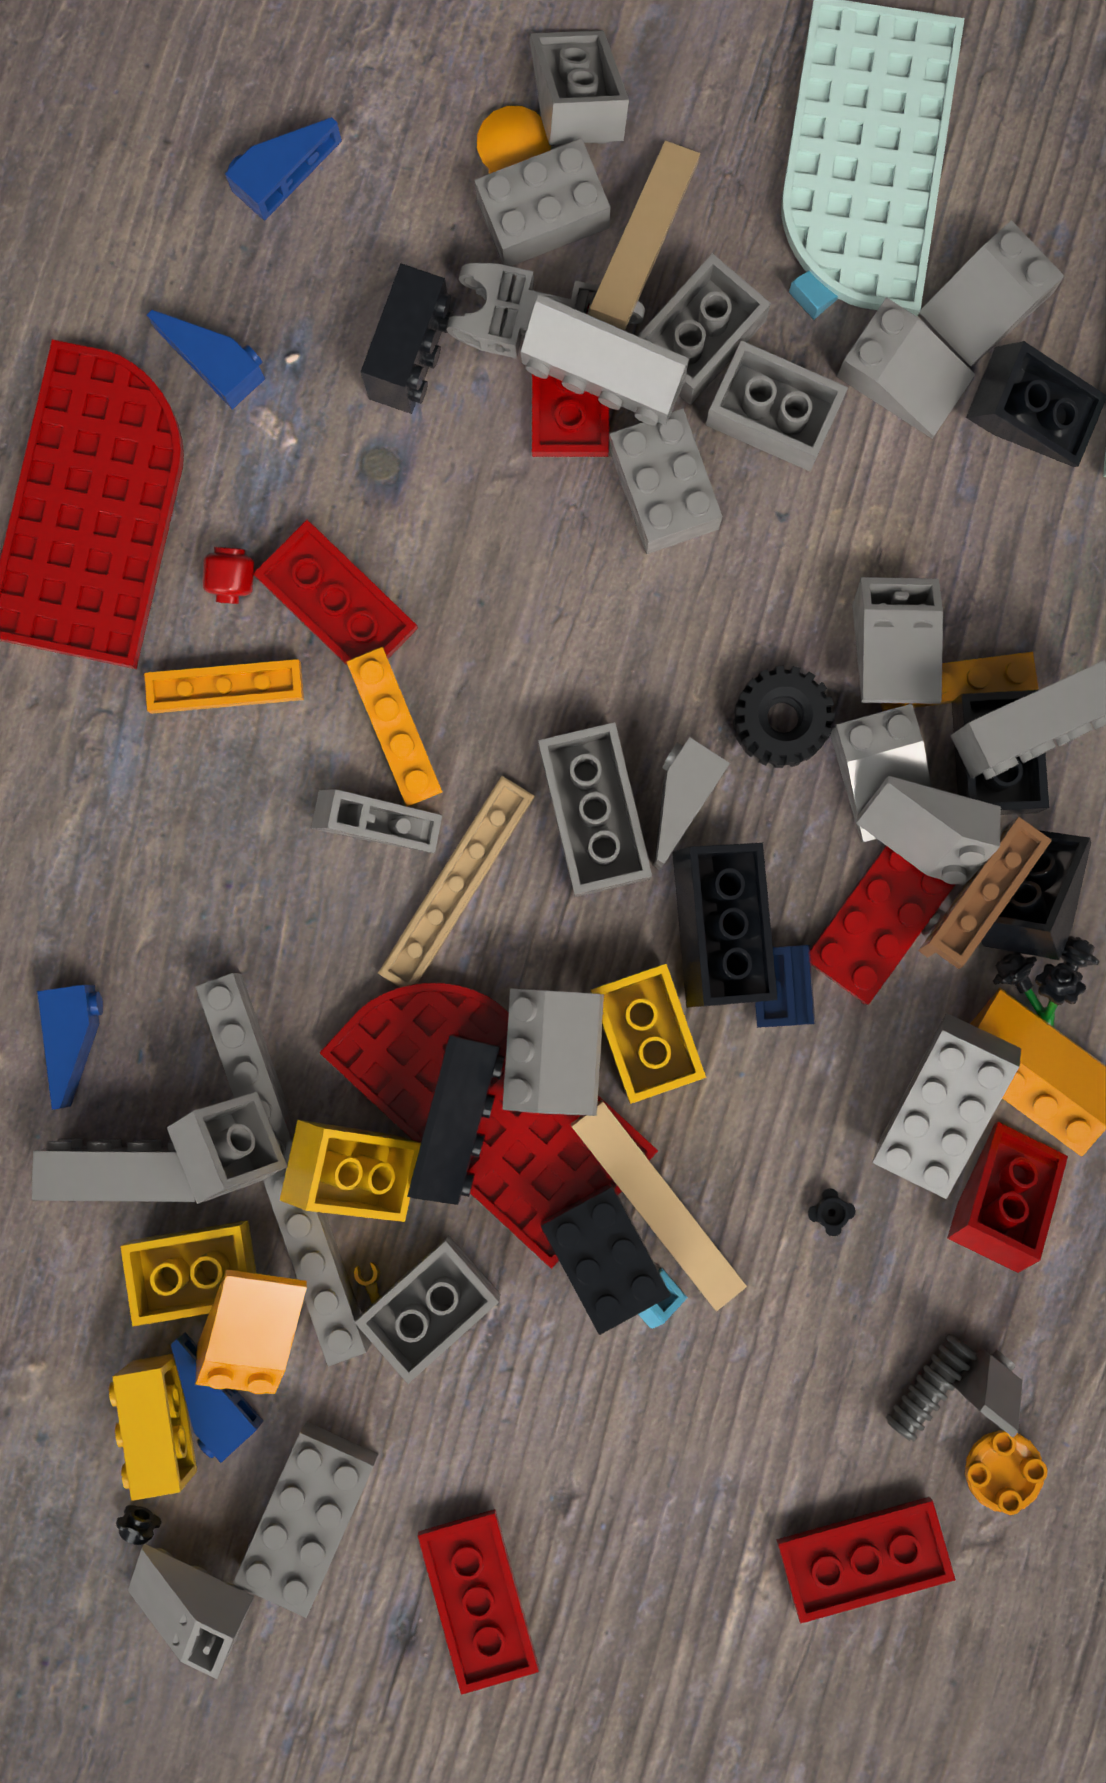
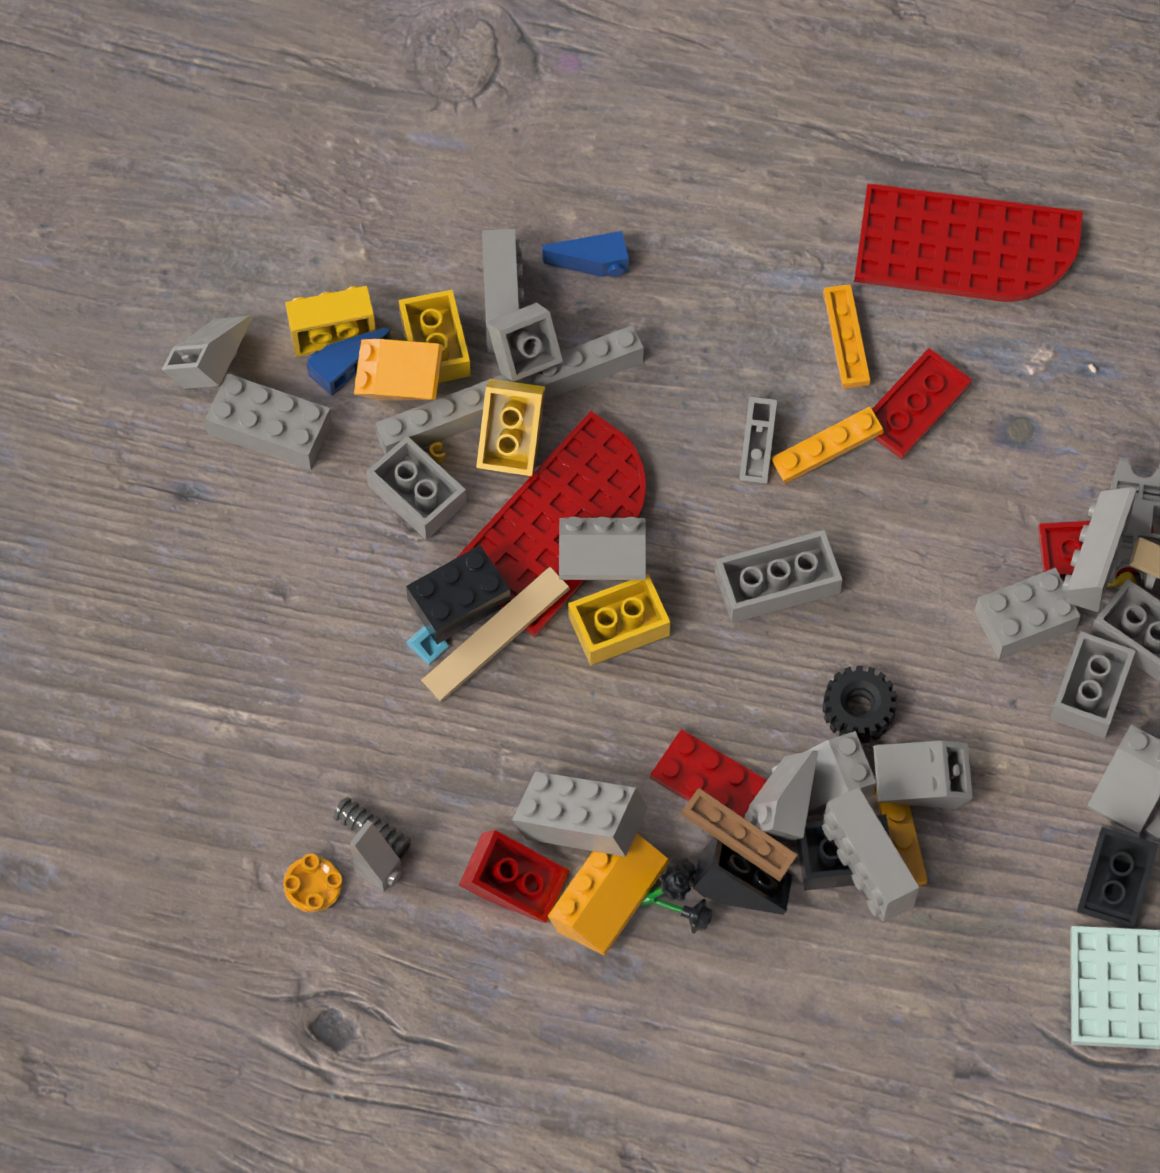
camera: 80 degrees right, 20 degrees down
black plate [116,1505,162,1545] -> none
blue slope [147,310,265,410] -> none
red head [203,547,254,604] -> none
black brick [360,263,454,414] -> none
tan tile [378,776,535,988] -> none
black slope [407,1035,505,1205] -> none
red plate [418,1509,539,1695] -> none
light grey slope [654,737,730,870] -> none
black slope [672,842,778,1008] -> none
dark blue plate [755,945,816,1028] -> none
red plate [776,1497,956,1624] -> none
black plate [808,1188,856,1236] -> none

